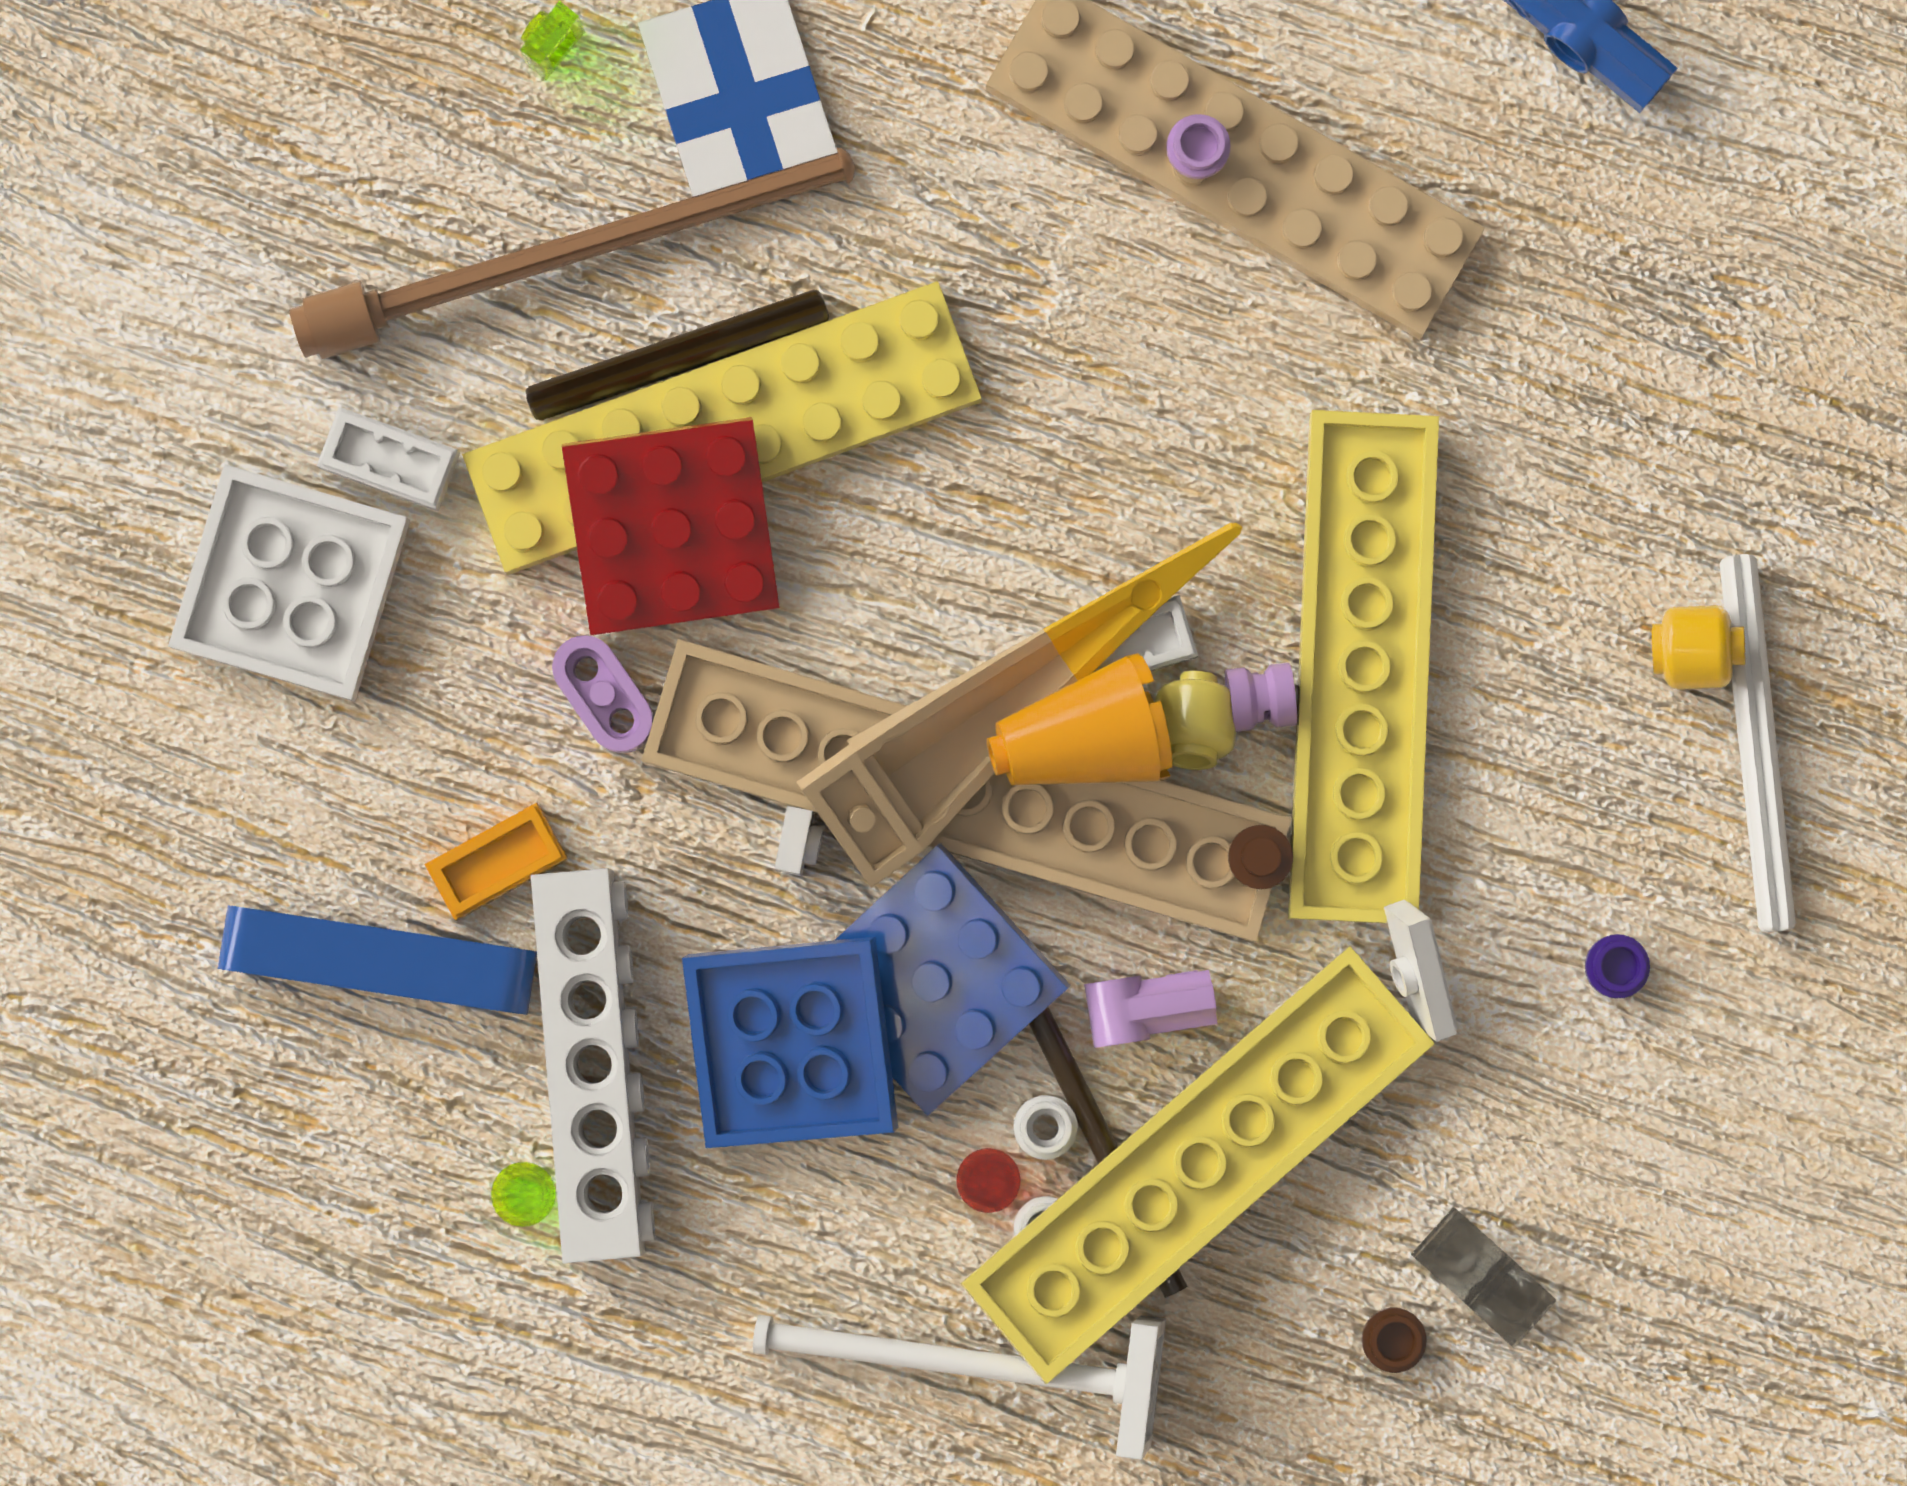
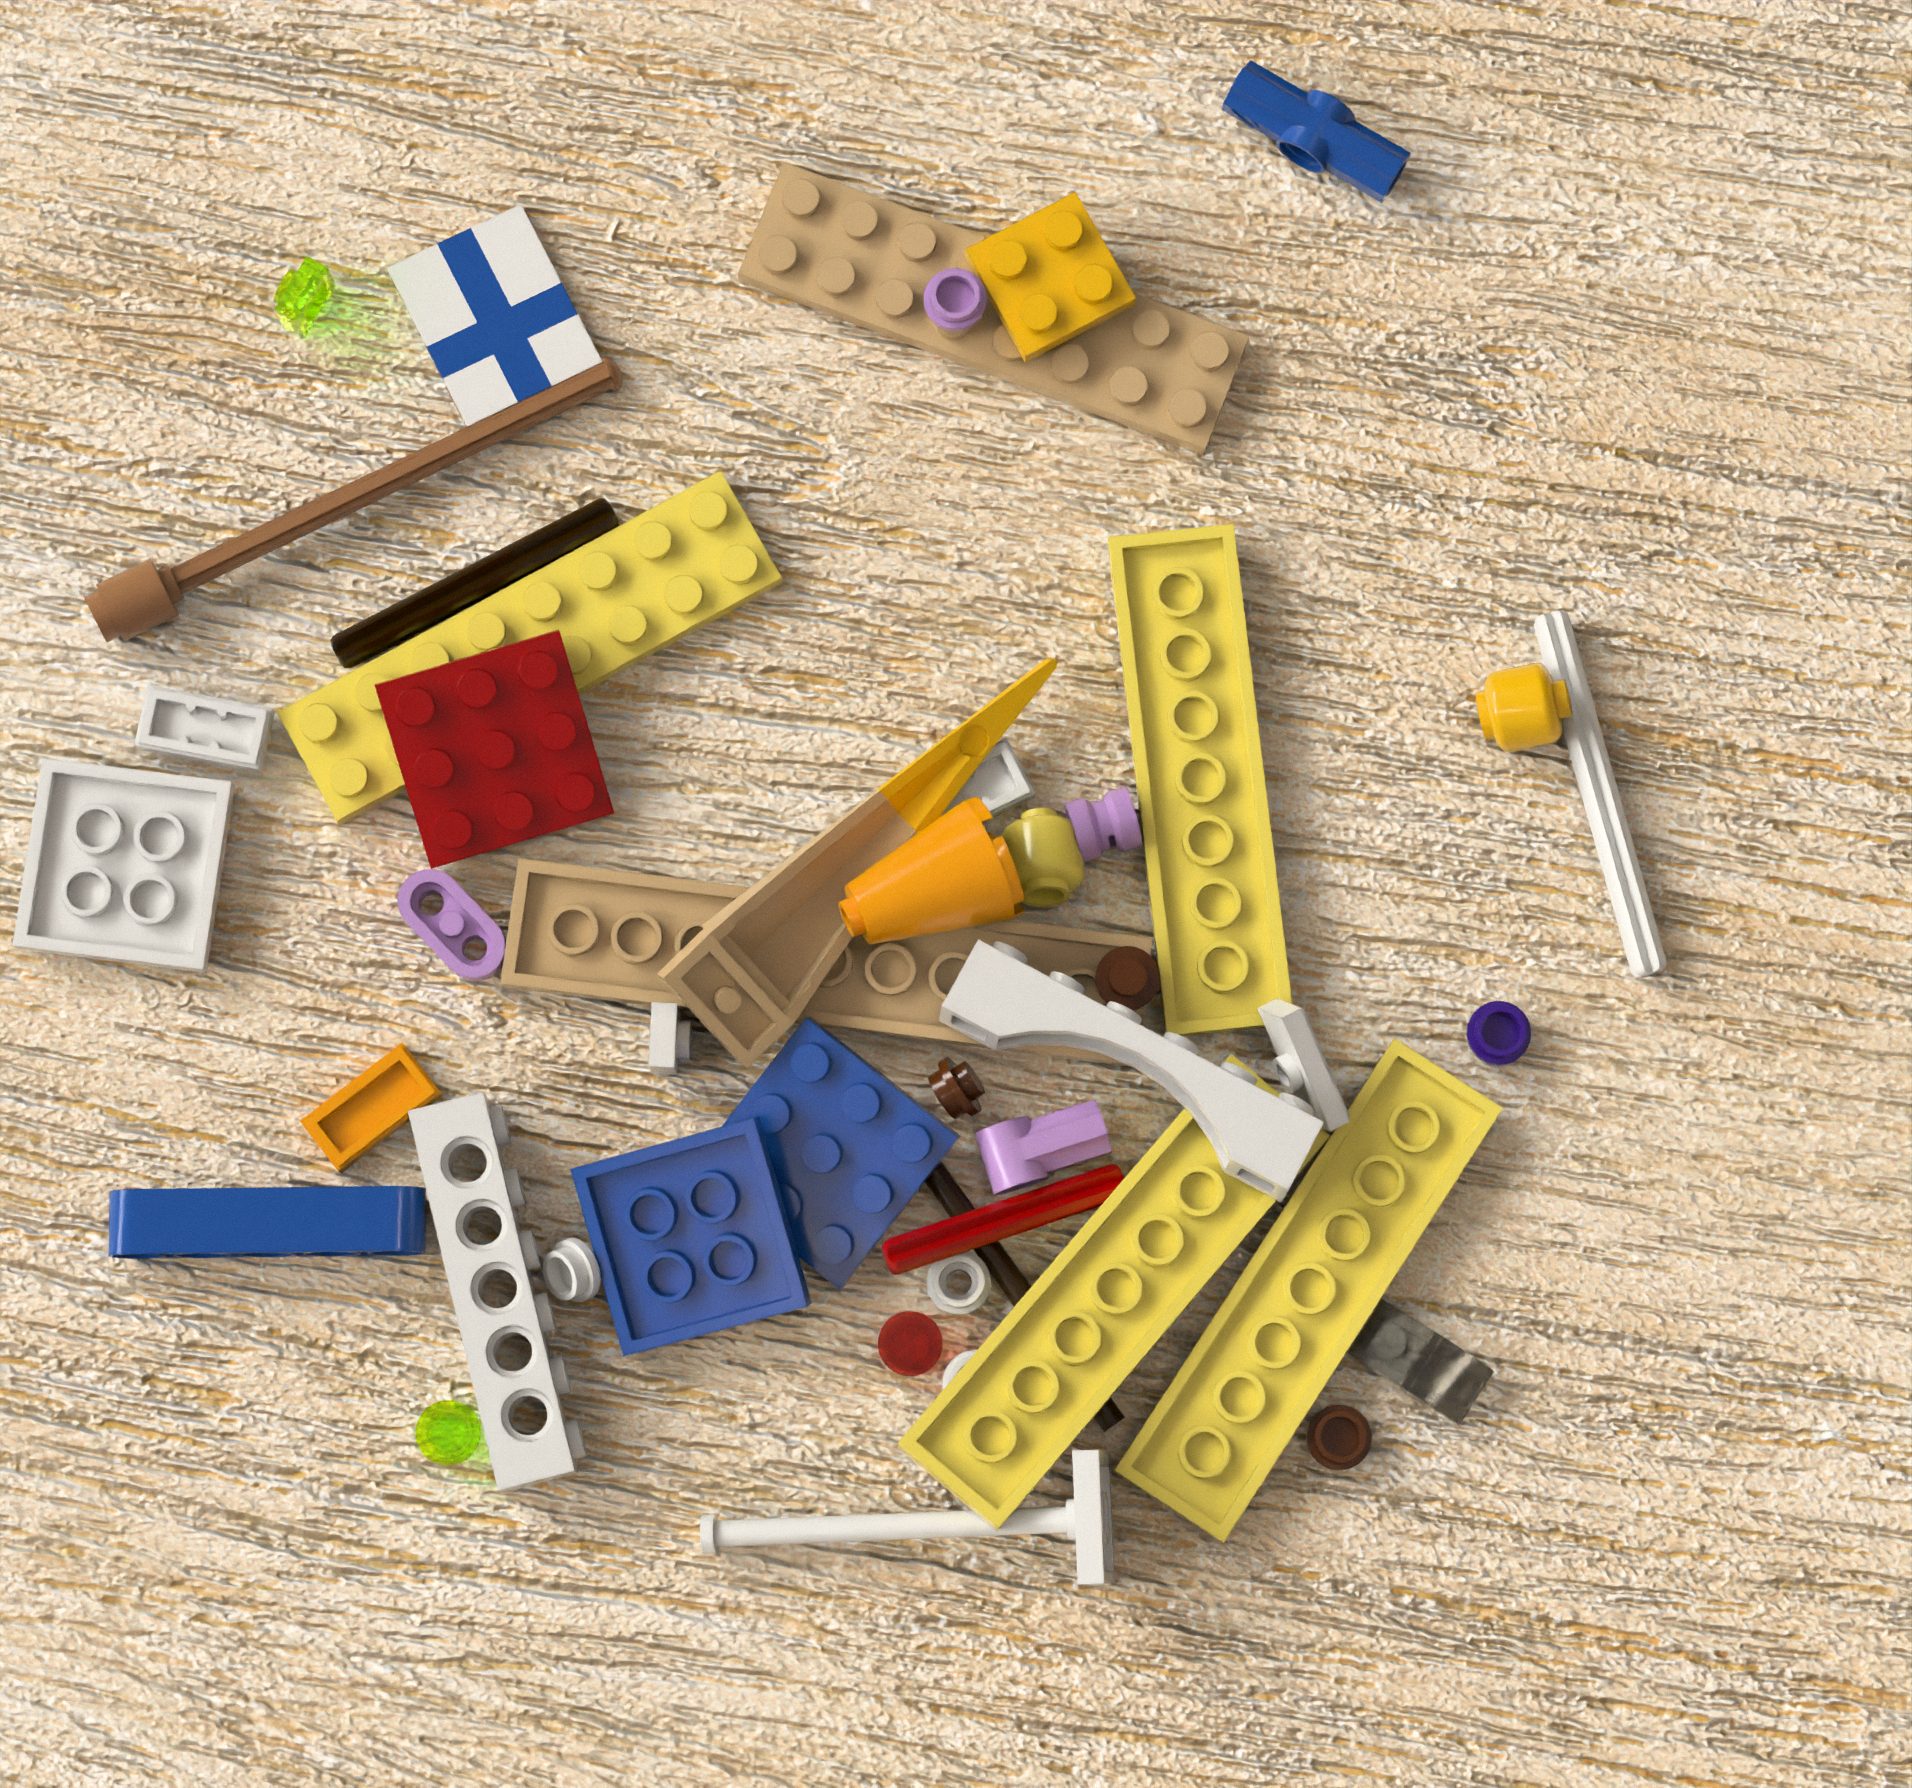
camera: 10 degrees left, 5 degrees down
none -> white plate [542,1238,601,1302]
none -> red axle [882,1164,1124,1275]
none -> reddish brown plate [928,1057,985,1120]
none -> white arch [939,939,1324,1202]
none -> yellow plate [965,191,1136,363]
none -> light yellow plate [1114,1038,1503,1543]

